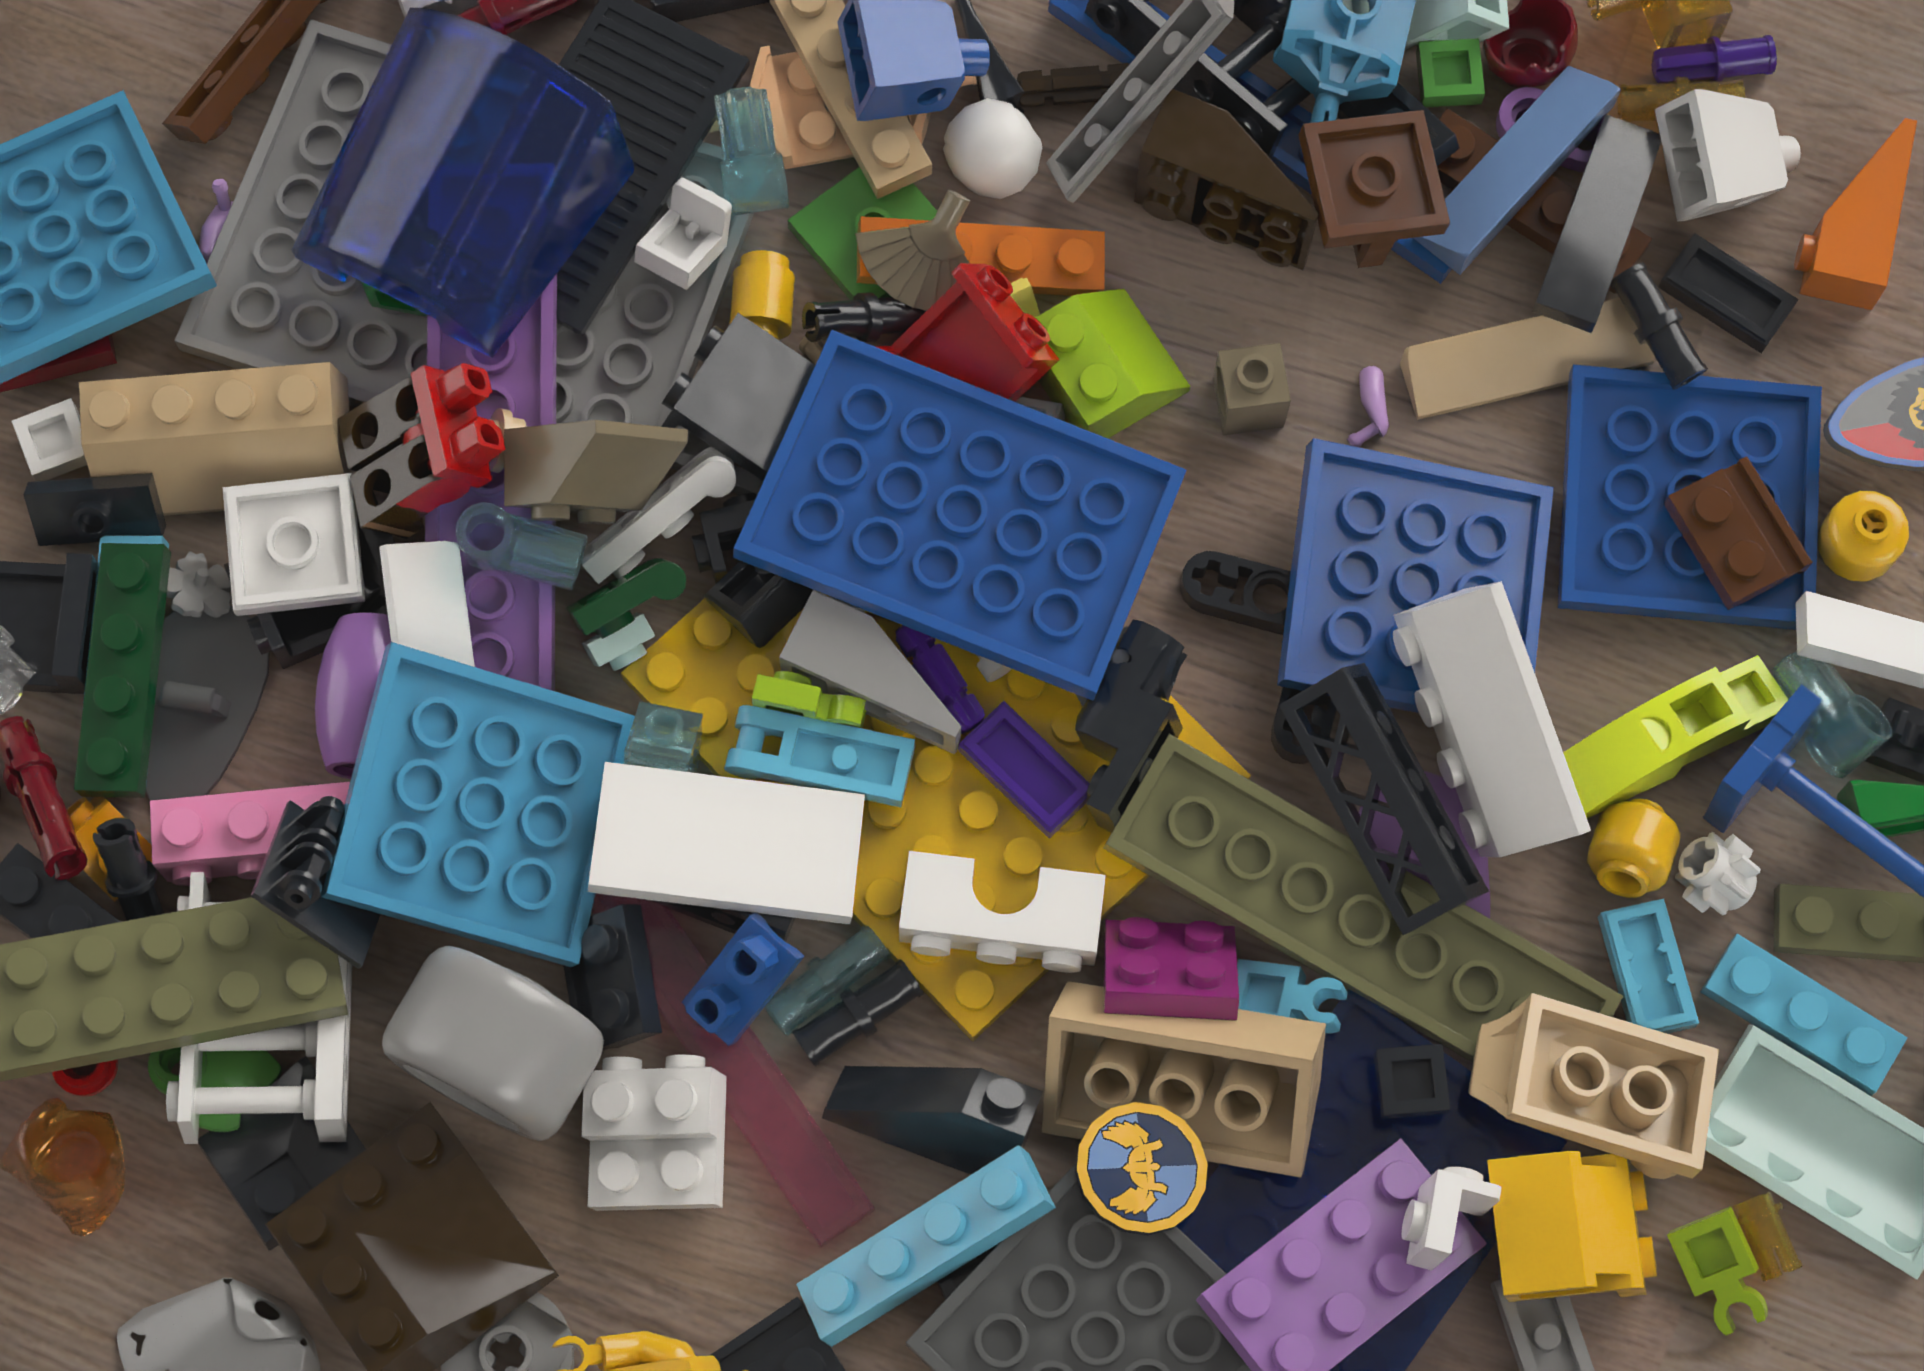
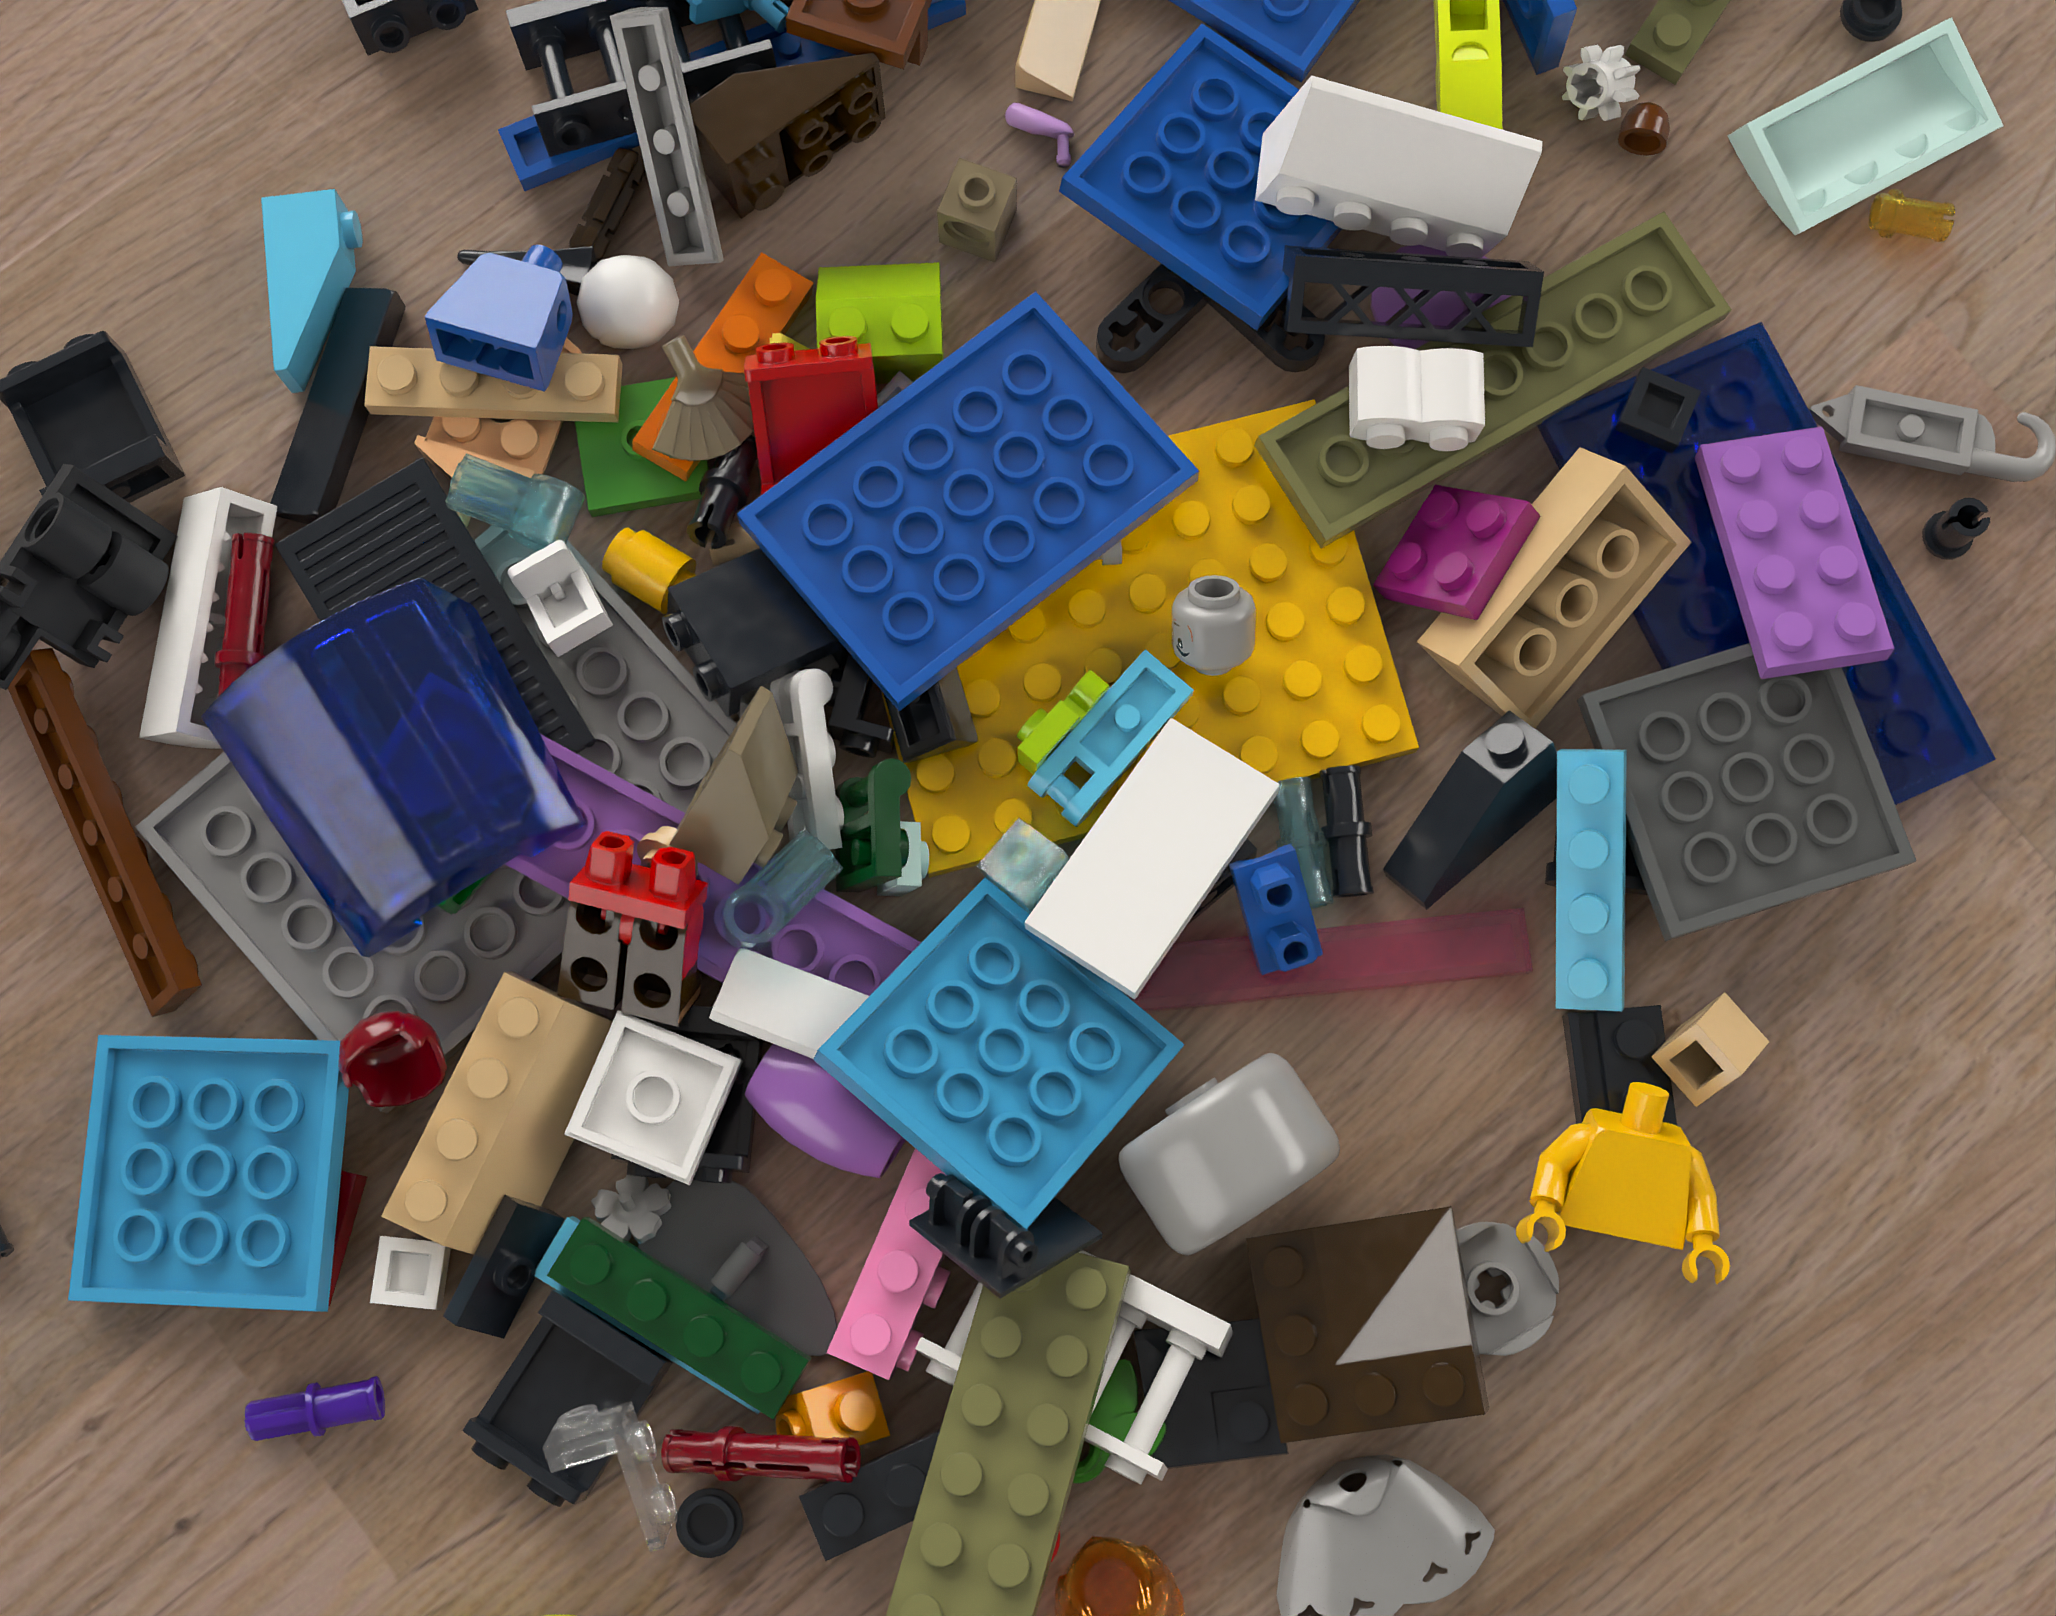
camera: 60 degrees left, 5 degrees up
black axle [93,818,164,921] -> none
lavender piece [199,179,233,264] -> none
black plate [563,904,662,1053] -> none
white plate [581,1055,727,1211] -> none
light grey slope [779,590,961,755] -> none
dark purple axle [895,625,985,735] -> none
white arch [899,851,1106,973] -> none
dark purple tile [958,701,1090,839] -> none
black plate [1075,619,1187,833] -> none
shield [1075,1102,1208,1236] -> none
medium azure plate [1237,959,1348,1034] -> none
white bracket [1401,1167,1502,1270] -> none
tan slope [1468,993,1719,1179] -> none
yellow piece [1487,1151,1657,1302] -> none
yellow head [1587,799,1681,898] -> none
medium azure plate [1597,898,1699,1034] -> none
lime plate [1667,1206,1768,1336] -> none
medium azure plate [1700,934,1908,1096] -> none
none -> dark red hair [338,1011,447,1107]
none -> light grey head [1172,575,1256,676]
none -> white brick [1349,346,1485,451]
none -> reddish brown hinge [1618,102,1670,156]

